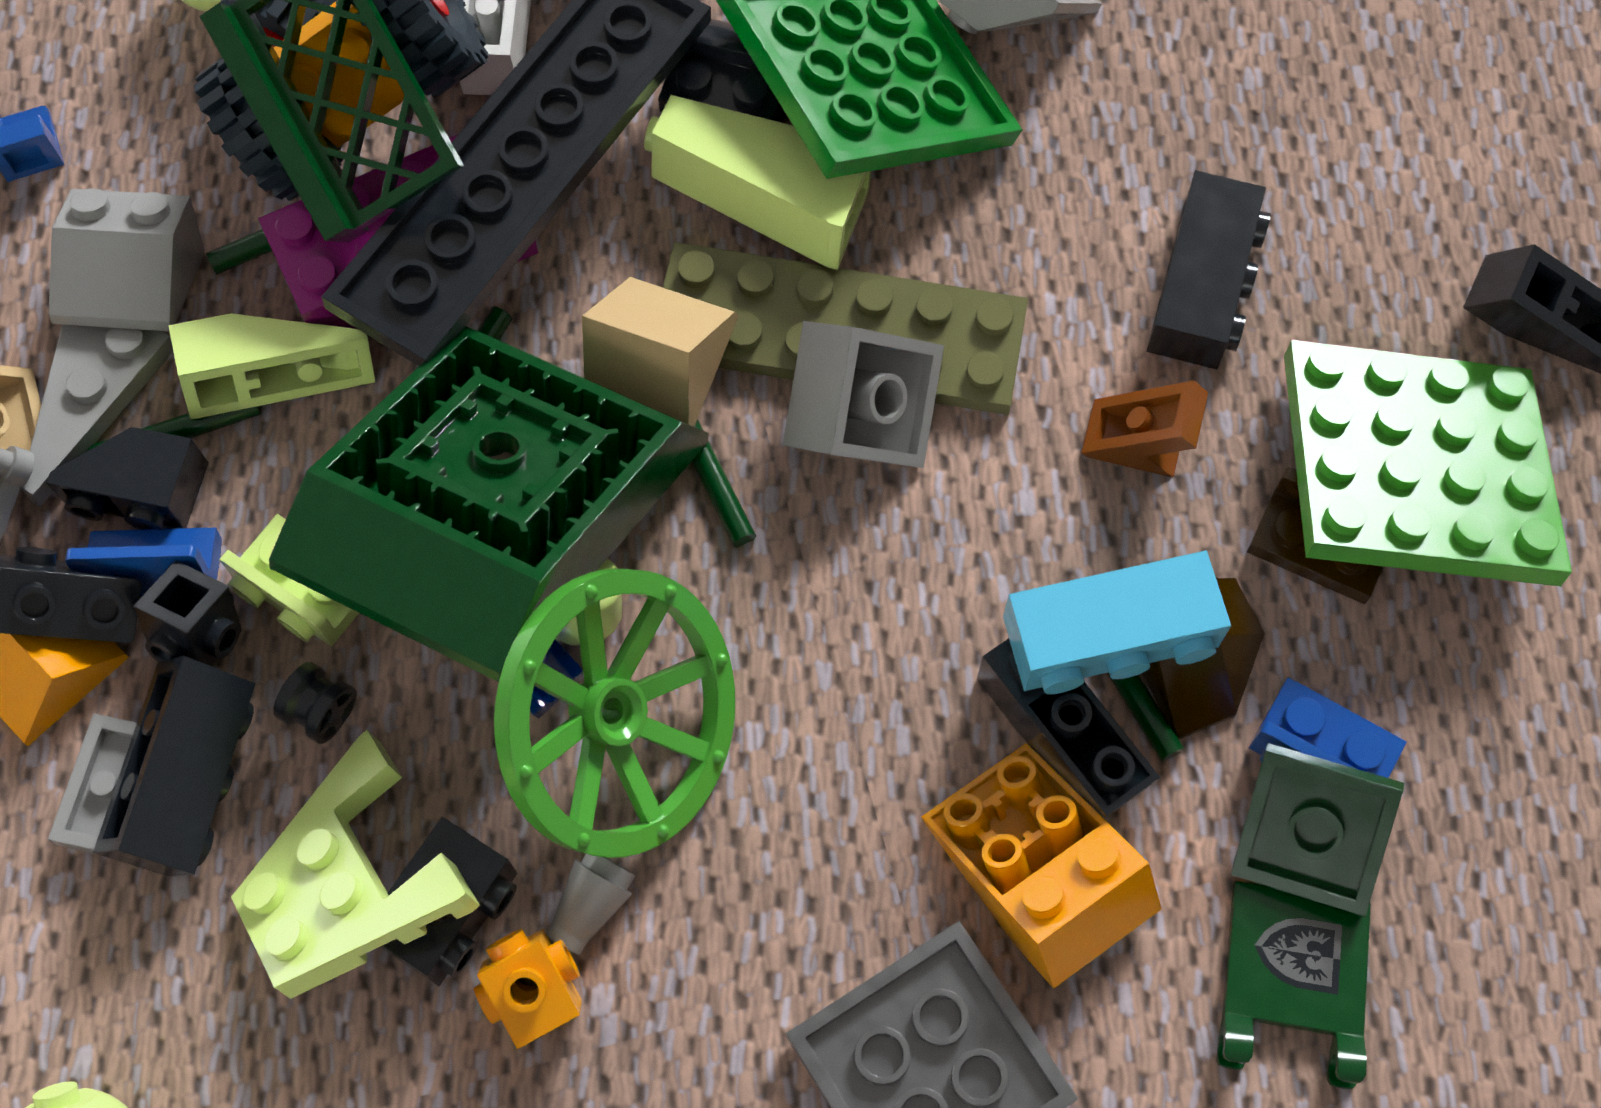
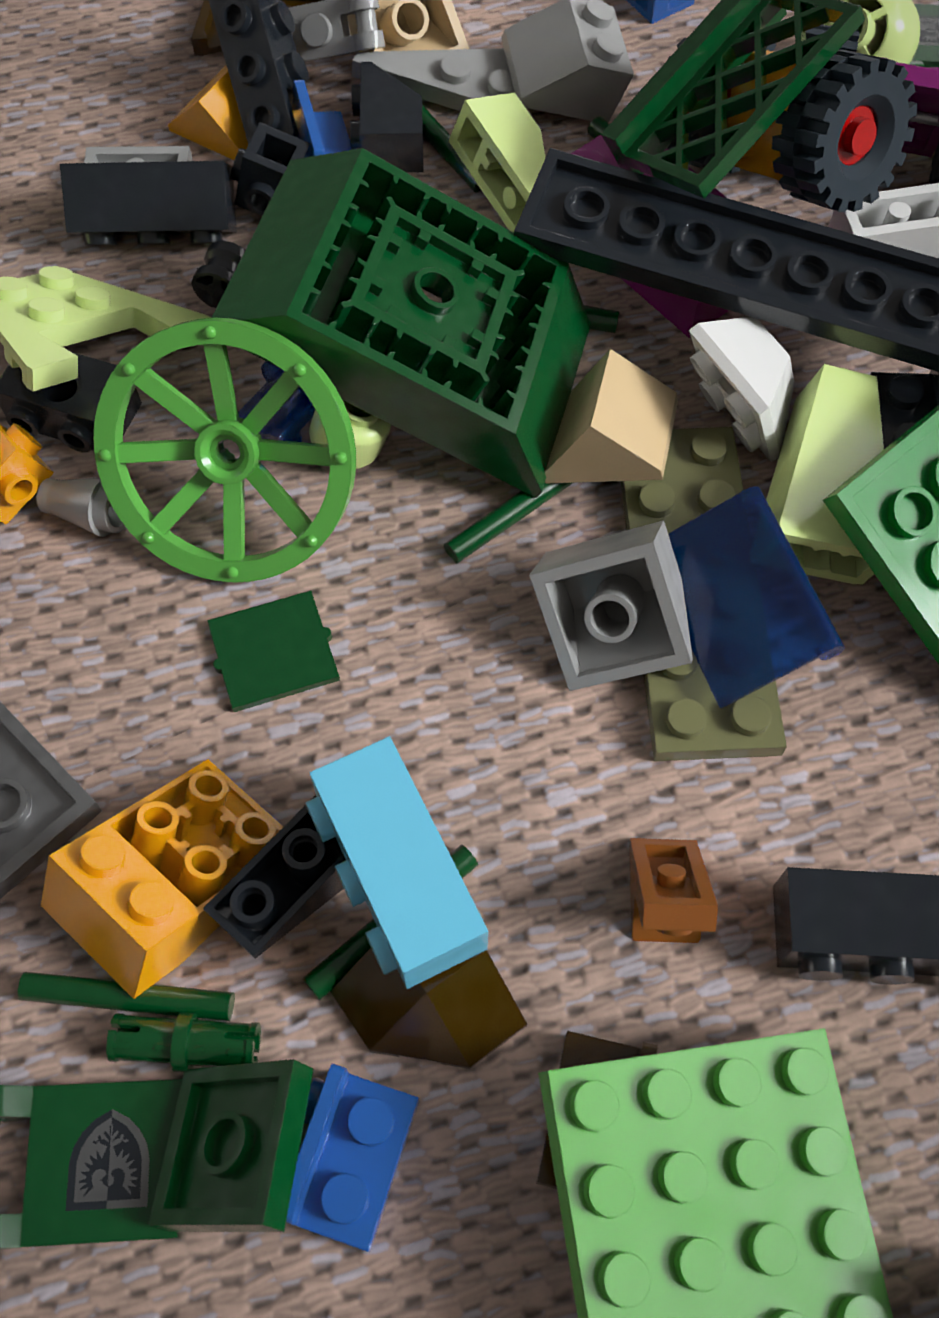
camera: 75 degrees right, 5 degrees down
none -> dark green bar [18,972,235,1021]
none -> dark green pin [106,1012,261,1072]
none -> dark green piece [207,590,340,712]
none -> clear blue piece [668,486,845,709]
none -> white slope [689,317,794,462]

